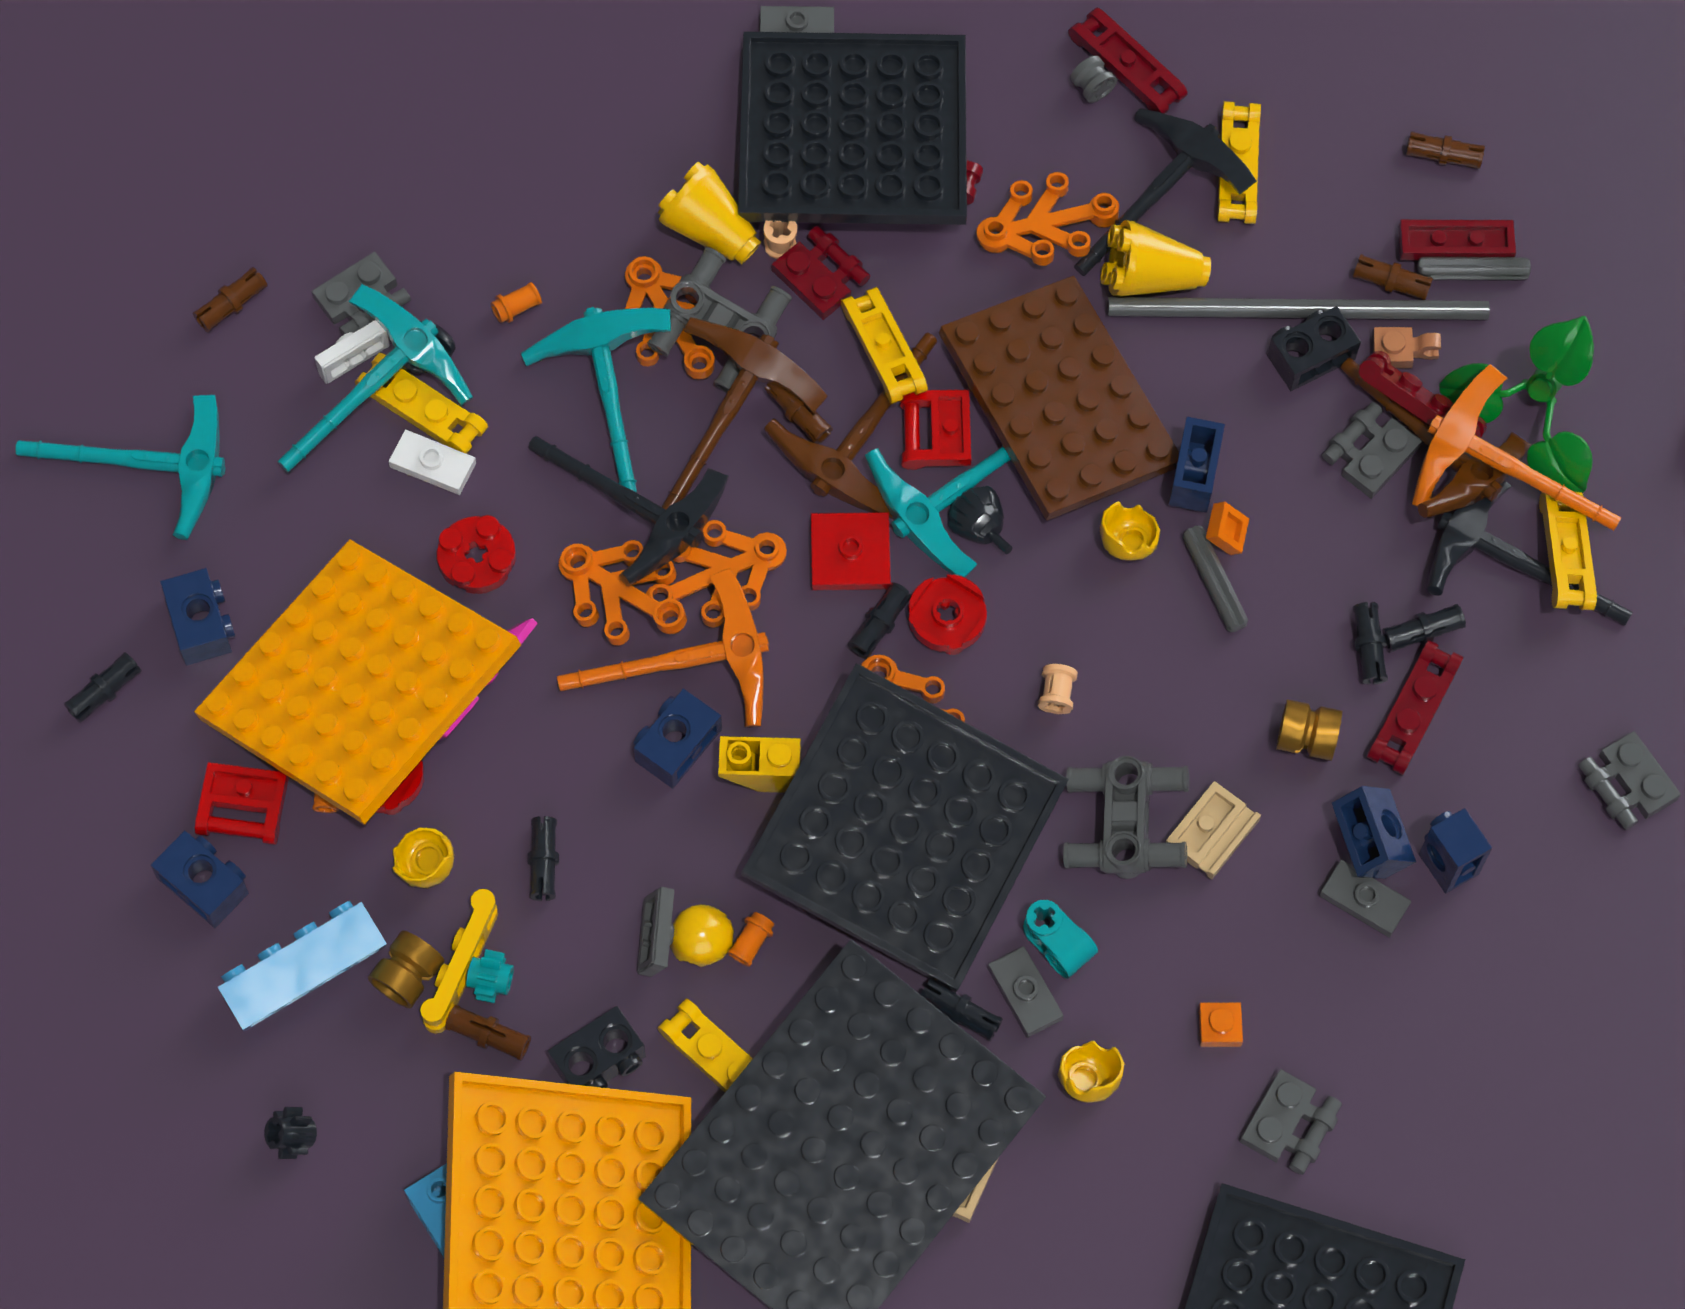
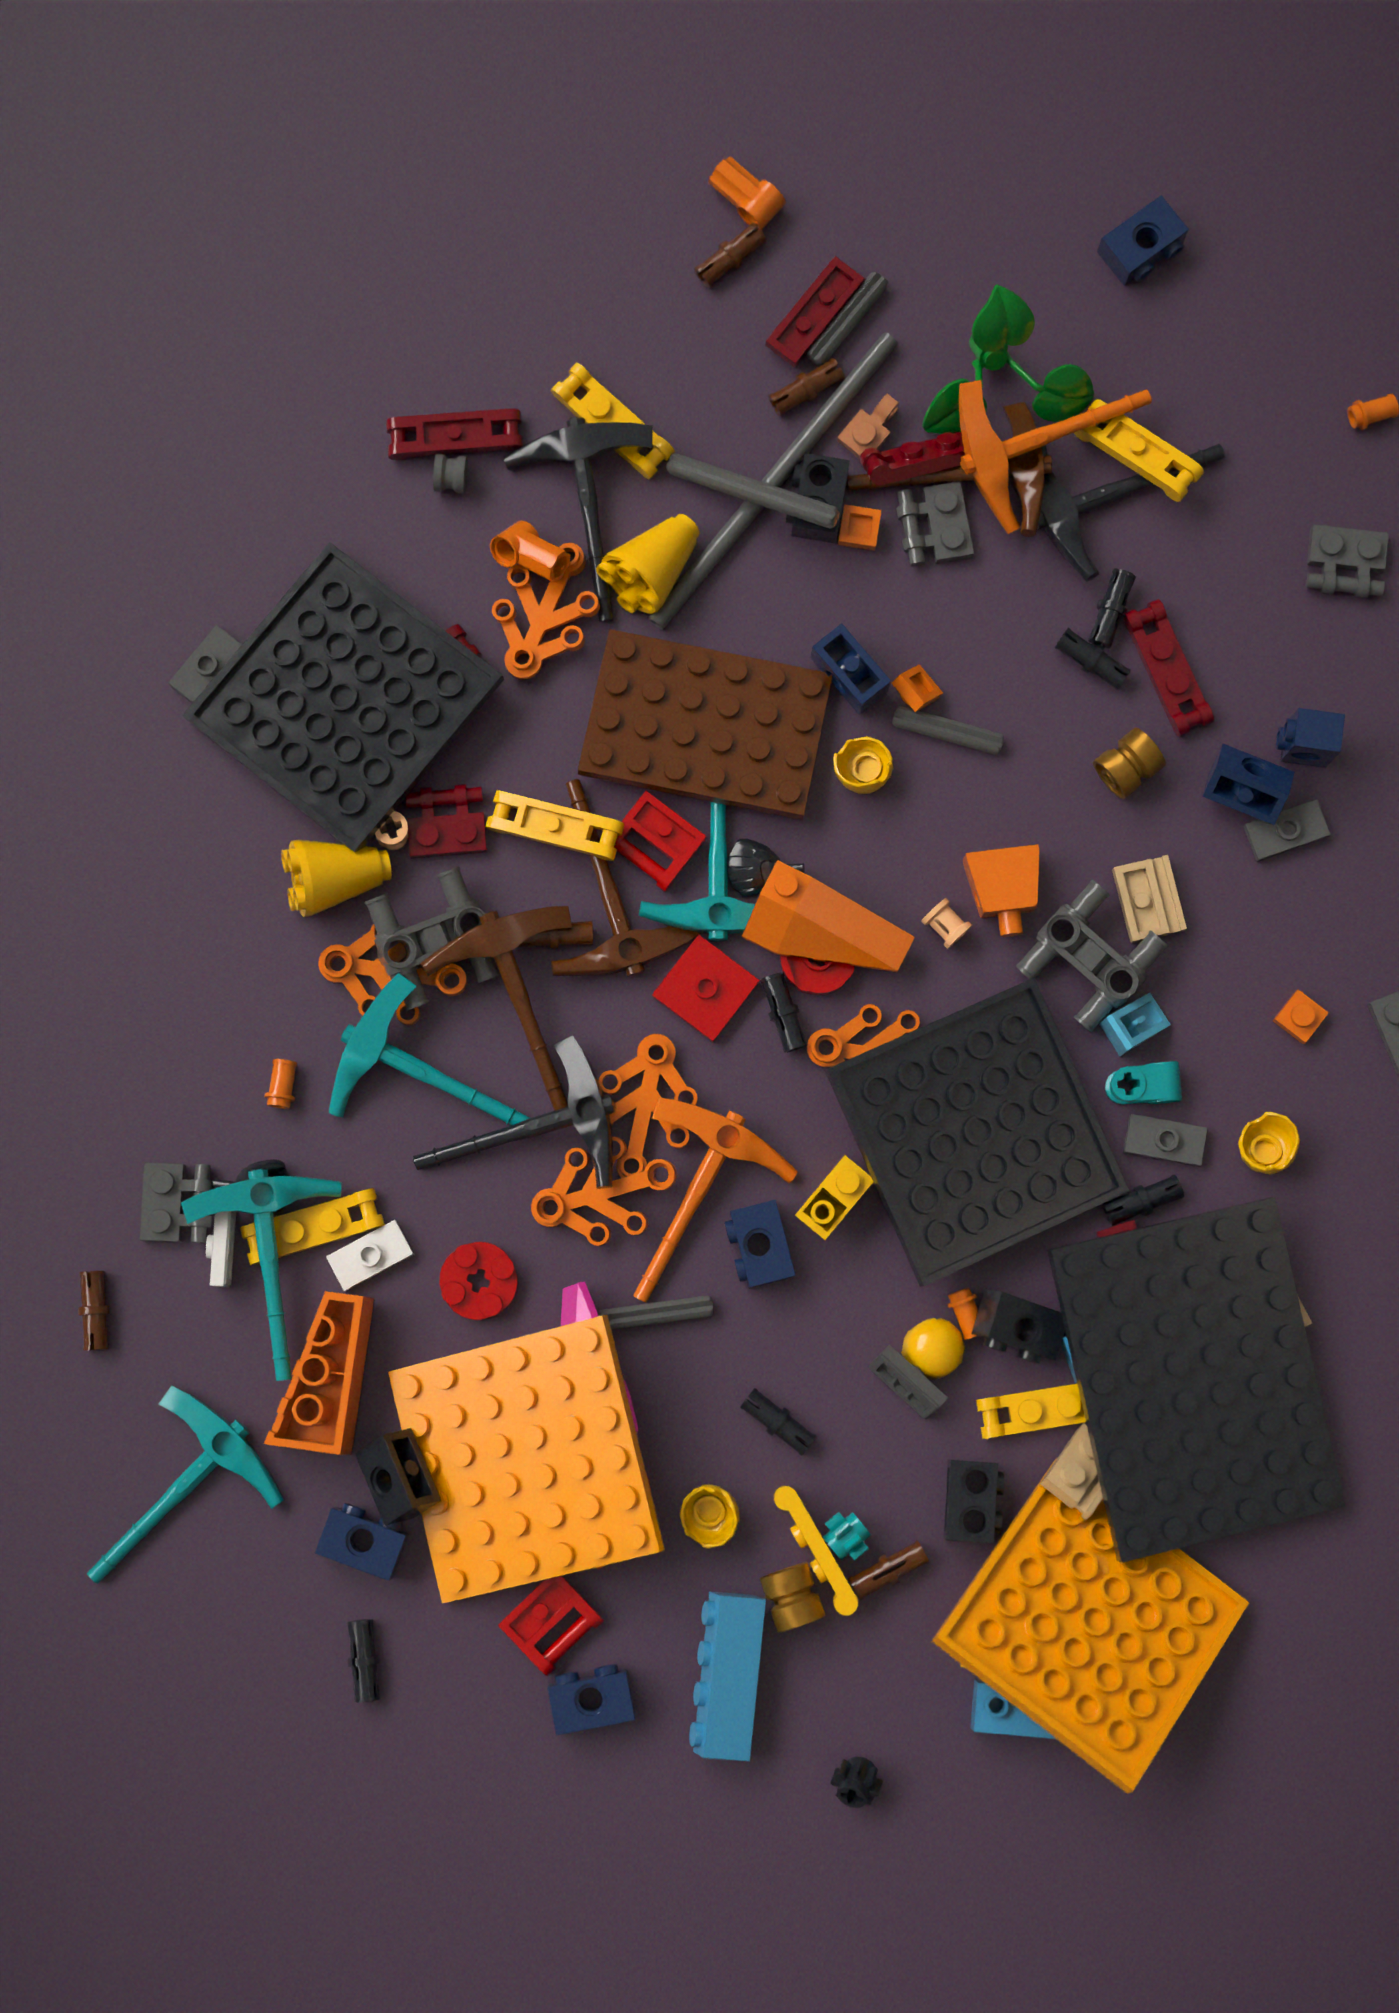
camera: 50 degrees left, 15 degrees up
none -> orange wedge [264,1291,374,1455]
none -> black brick [355,1428,441,1526]
none -> orange piece [490,521,570,583]
none -> dark grey axle [598,1295,714,1330]
none -> dark grey axle [666,453,840,529]
none -> orange piece [709,156,786,231]
none -> orange wedge [742,860,915,972]
none -> orange plate [838,504,882,551]
none -> orange torso [963,844,1039,937]
none -> black brick [971,1289,1065,1364]
none -> tan plate [1040,1423,1103,1520]
none -> medium azure slope [1099,993,1171,1056]

